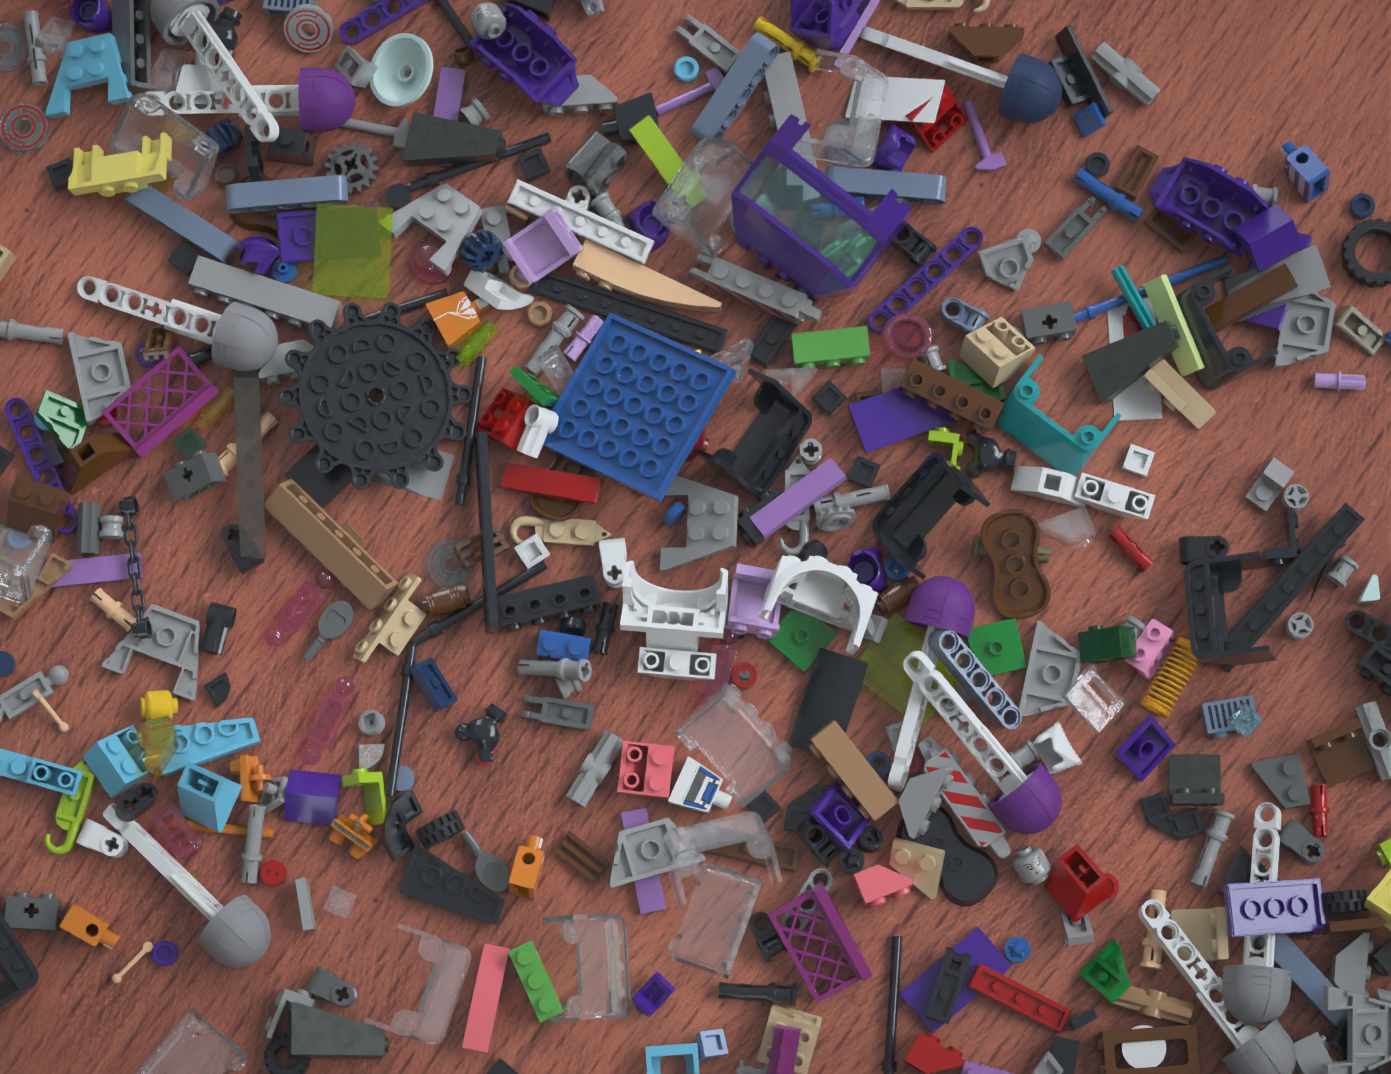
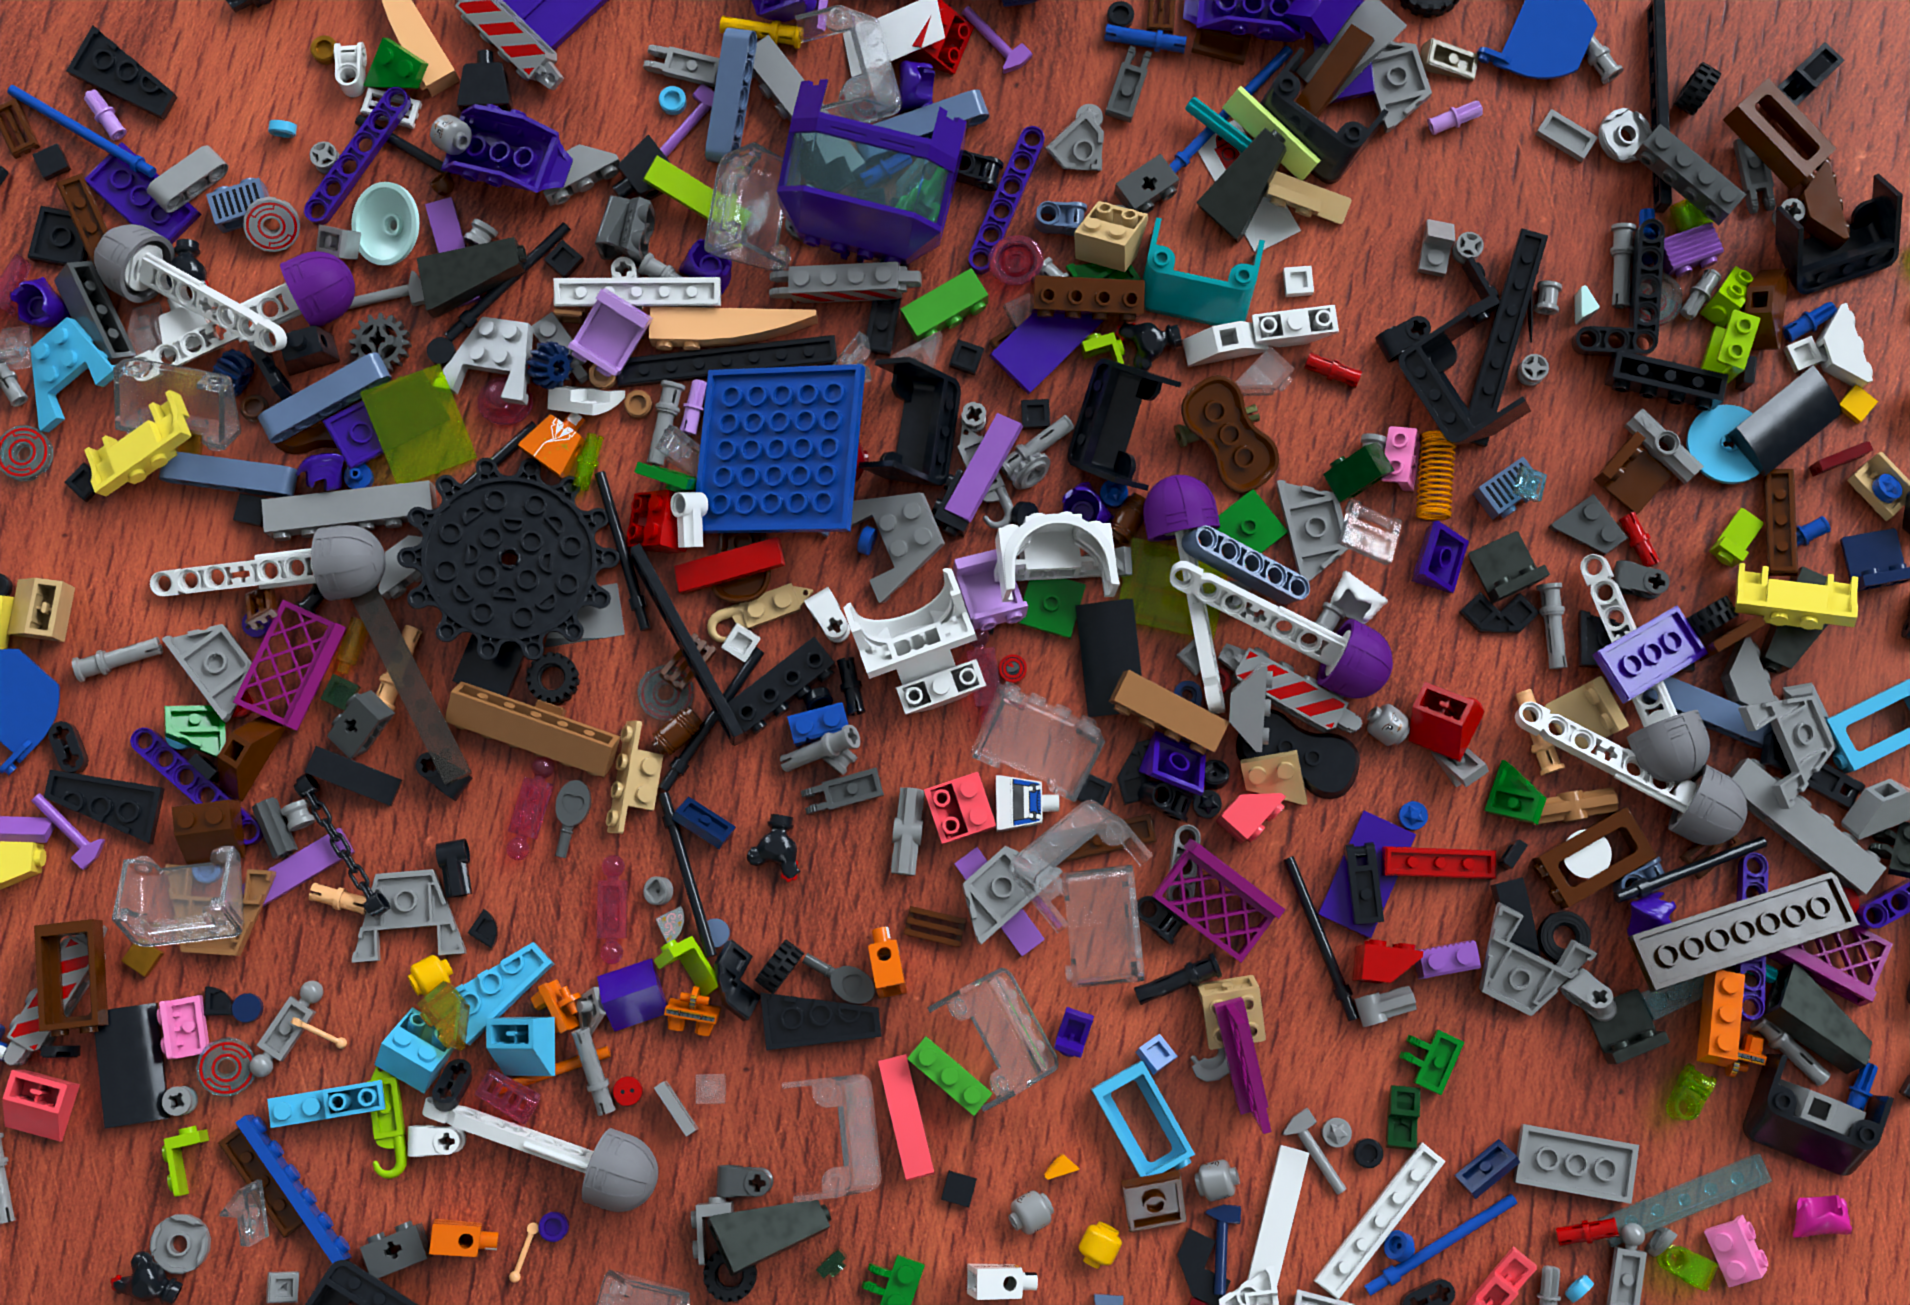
camera: 30 degrees left, 0 degrees up
none -> black slope [305,746,403,806]
none -> black tyre [526,652,580,705]

